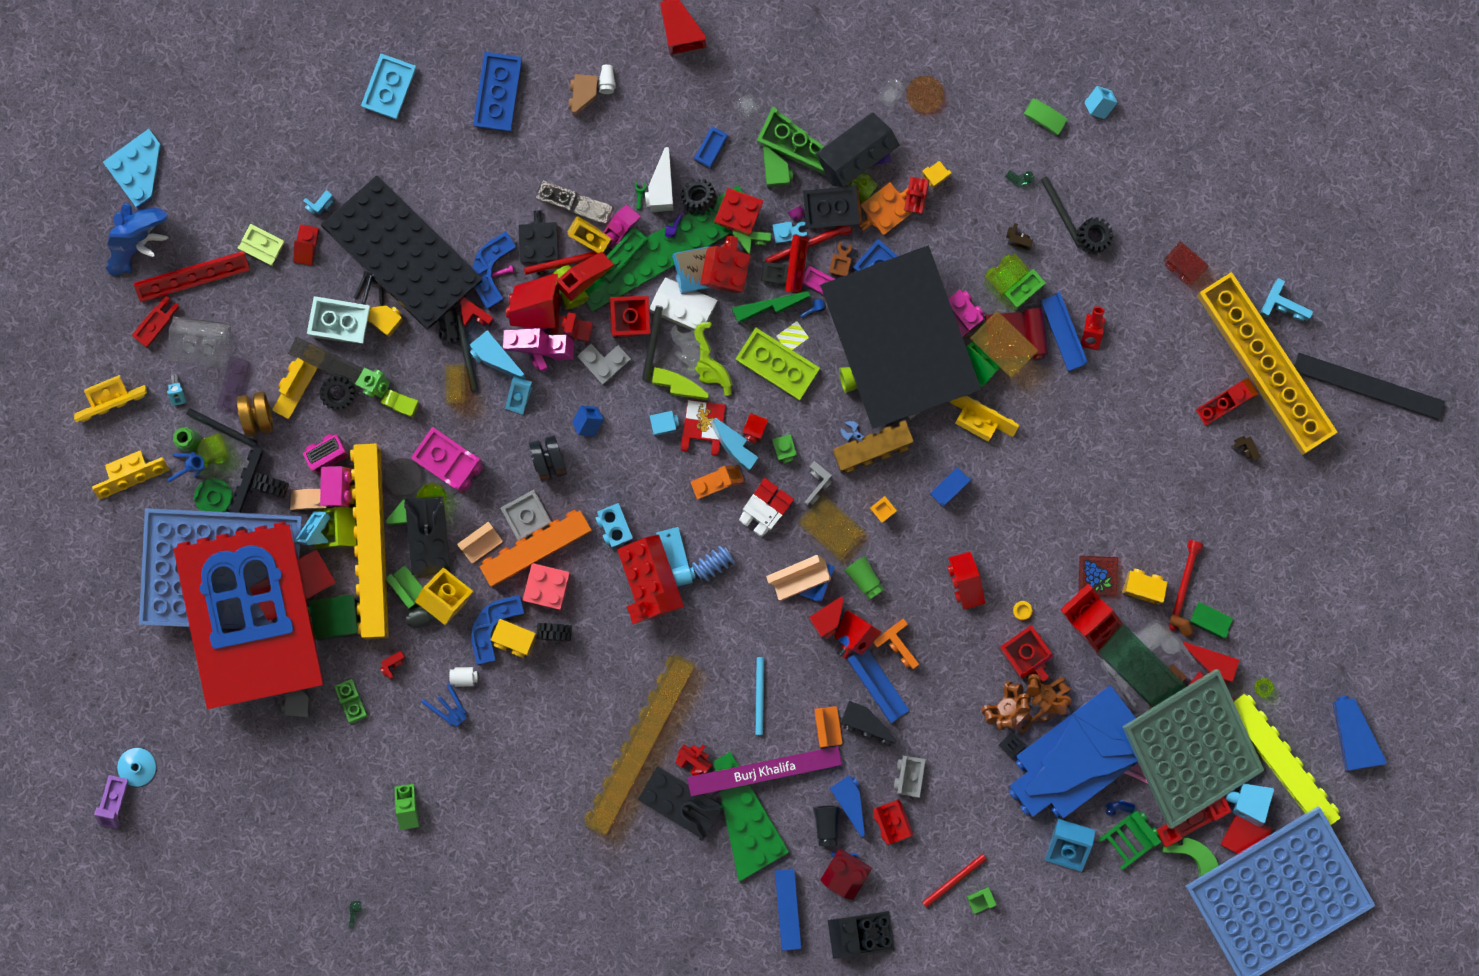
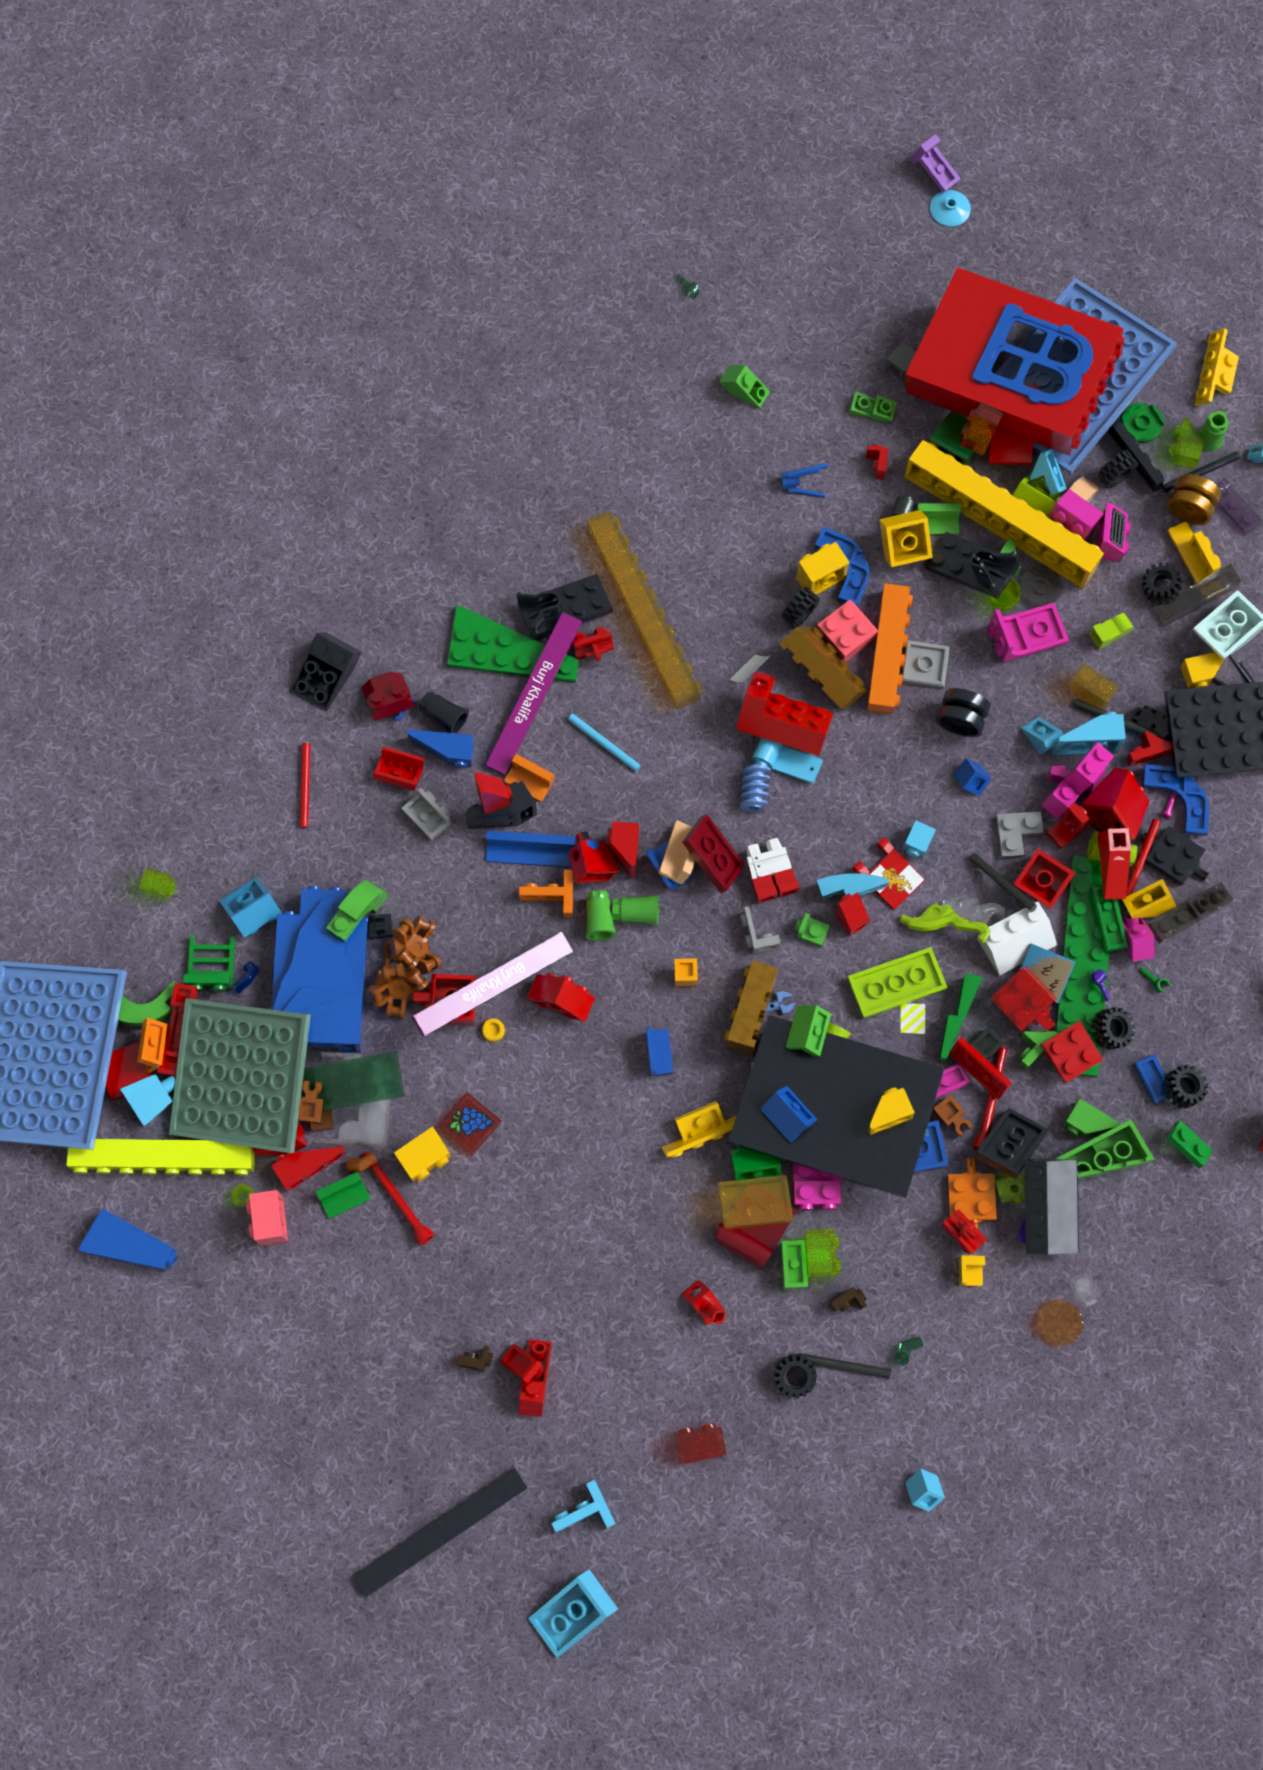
camera: 125 degrees right, 10 degrees down
blue plant [167,452,205,482] -> none
bright green brick [356,367,390,399] -> none
white brick [450,667,478,687] -> none
light nougat panel [457,522,503,563] -> none
medium azure brick [595,503,633,549] -> none
white slope [645,147,674,212] -> none
lime slope [652,367,709,400] -> none
orange bracket [691,465,745,500] -> none
medium azure plate [773,222,807,244] -> none
blue slope [775,869,801,951] -> none
magenta hinge [788,205,804,221] -> none
clear yellow plate [798,494,866,561] -> none
blue hand [800,299,824,318] -> none
bright green panel [966,887,996,914] -> none
bright green slope [1023,99,1068,135] -> none
blue panel [1040,291,1087,372] -> none
red bracket [1060,584,1127,656] -> none
yellow brick [1197,272,1338,455] -> none
none -> orange panel [137,1018,168,1073]
none -> clear neon green brick [139,868,177,901]
none -> coral brick [246,1190,288,1246]
none -> dark orange plate [298,1081,323,1122]
none -> bright green arch [326,880,389,942]
none -> tile [411,932,573,1037]
none -> red slope [474,772,512,814]
none -> red tile [499,1343,542,1383]
none -> medium azure slope [528,1570,618,1658]
none -> bright green plant [585,890,616,941]
none -> dark red plate [682,814,745,893]
none -> white sticker [730,654,771,682]
none -> blue panel [761,1086,818,1143]
none -> pearl gold wedge [779,626,867,709]
none -> bright green panel [786,1005,831,1056]
none -> yellow slope [868,1087,915,1135]
none -> clear red brick [960,402,1004,455]
none -> black tyre [1163,1064,1208,1109]
none -> green plate [1166,1120,1212,1169]

